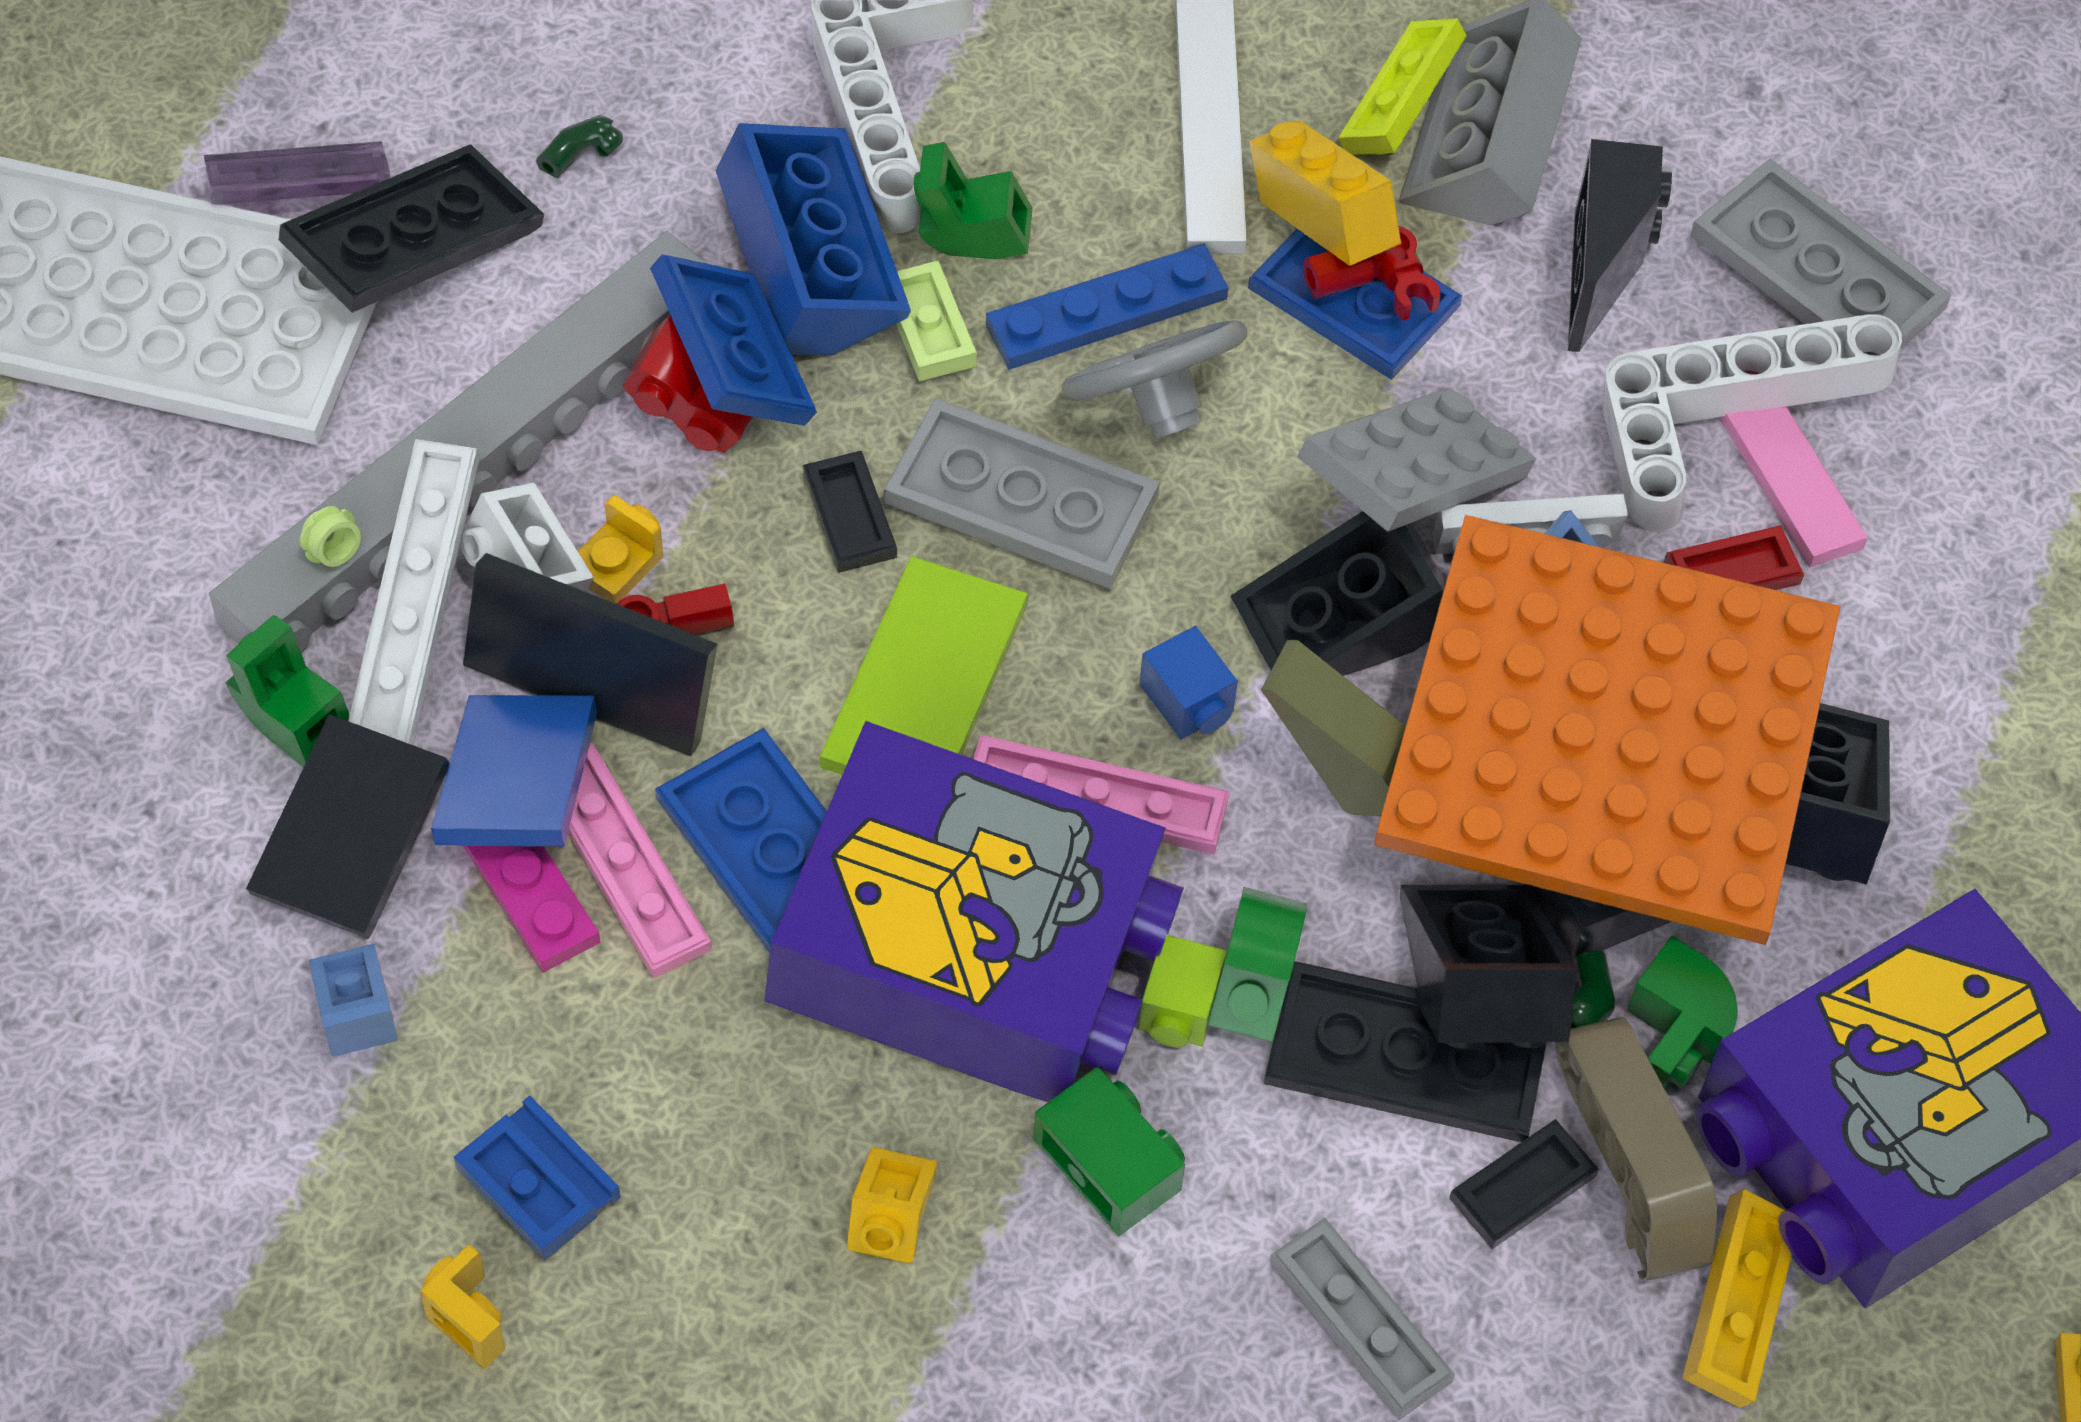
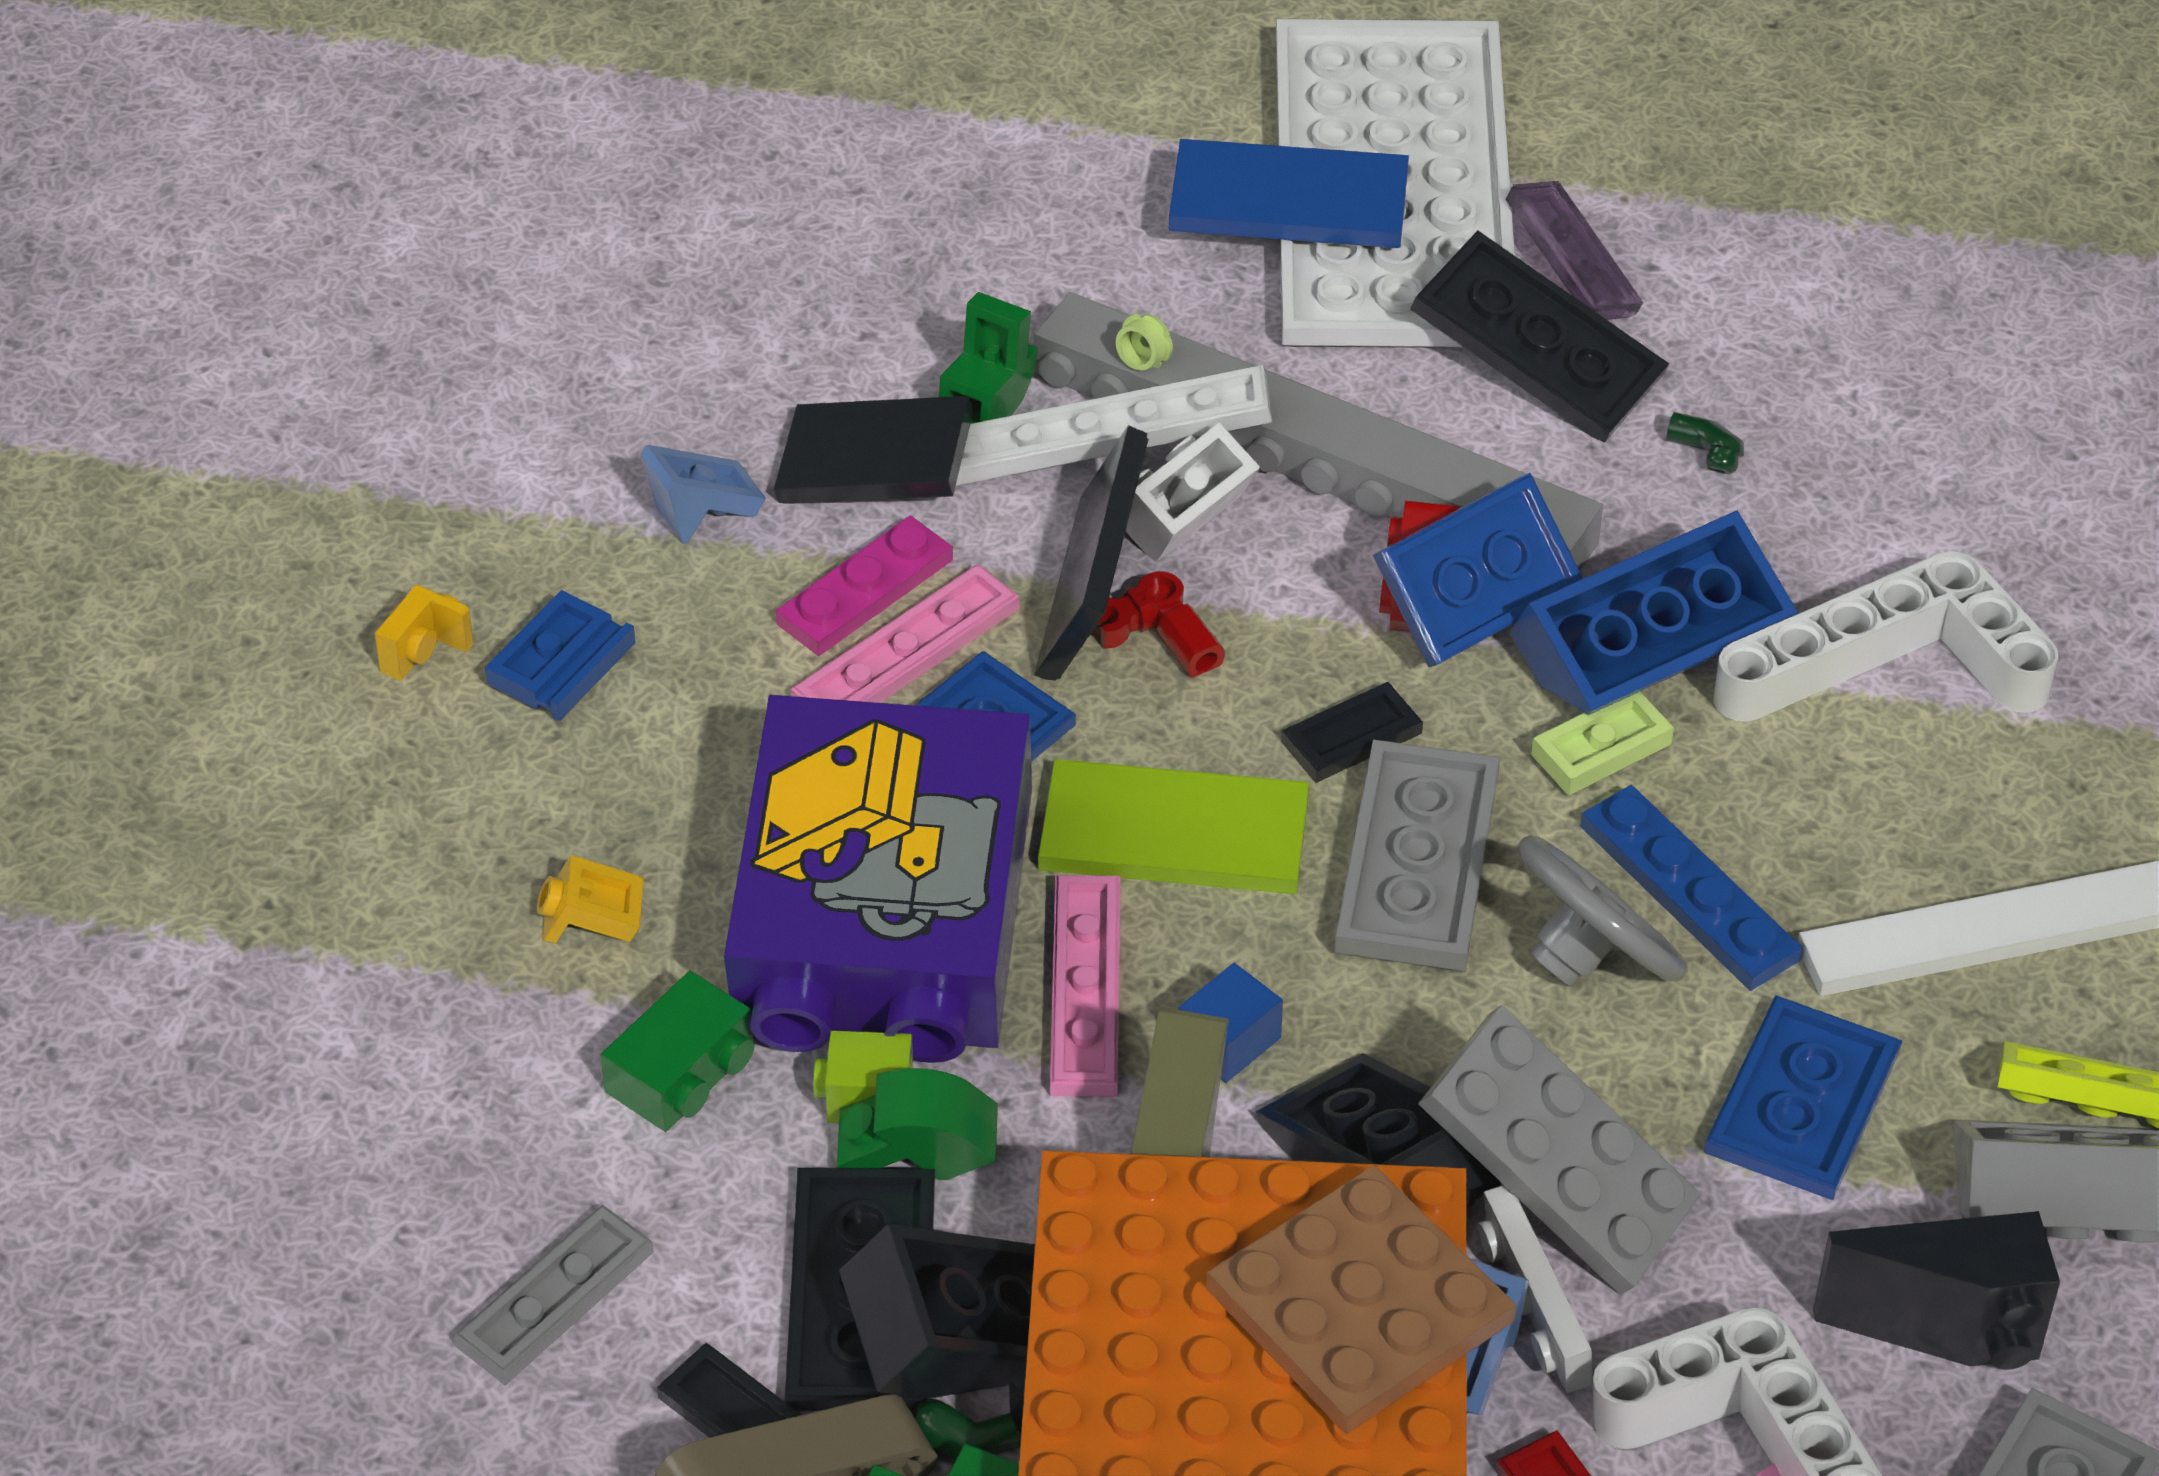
camera: 80 degrees right, 10 degrees down
blue tile [431,695,597,847] -> none
yellow bracket [577,495,664,604] -> none
green brick [913,142,1033,259] -> none
yellow brick [1250,120,1401,266] -> none
red bar [1303,226,1440,321] -> none
none -> blue tile [1169,139,1409,248]
none -> medium nougat plate [1206,1165,1516,1434]

